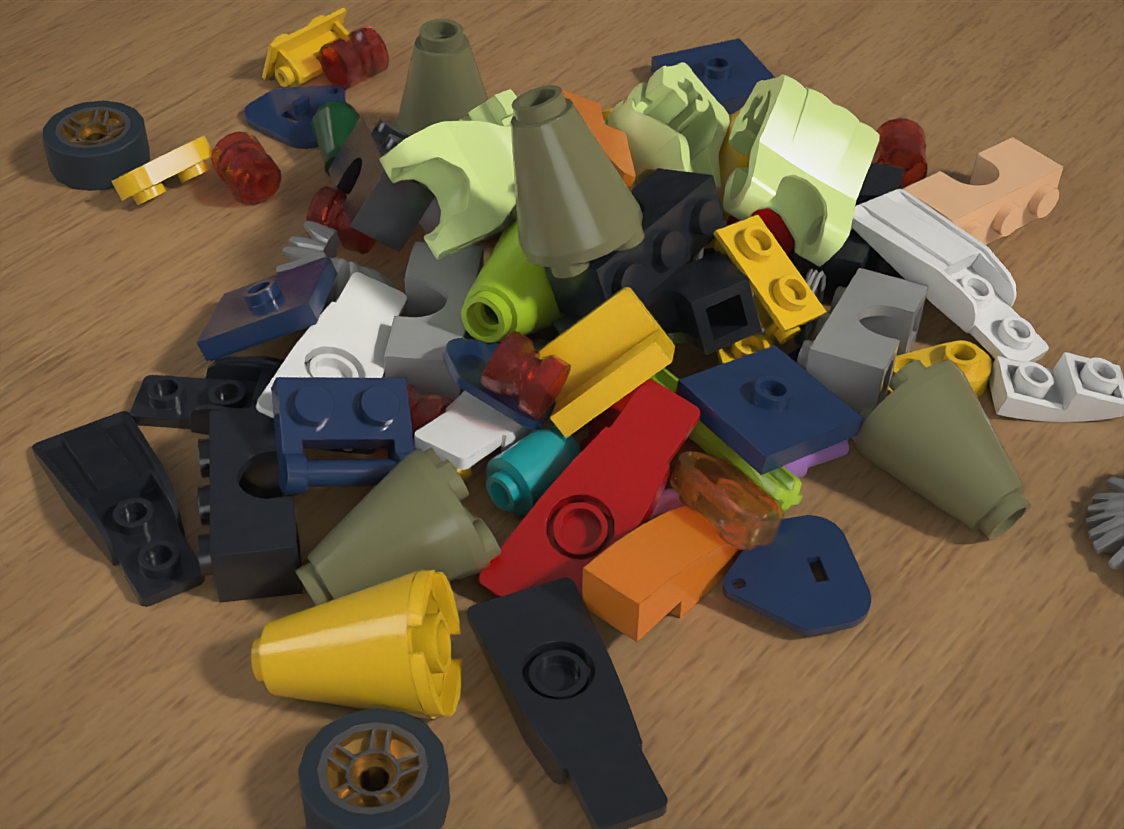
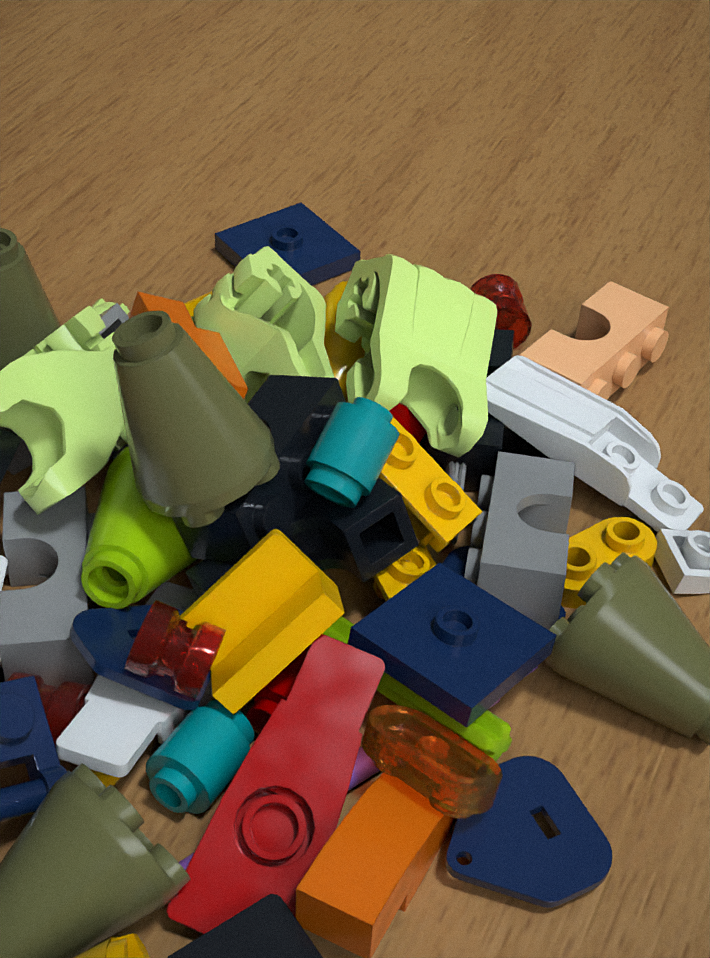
camera: 15 degrees left, 0 degrees up
none -> teal brick [304,397,400,508]

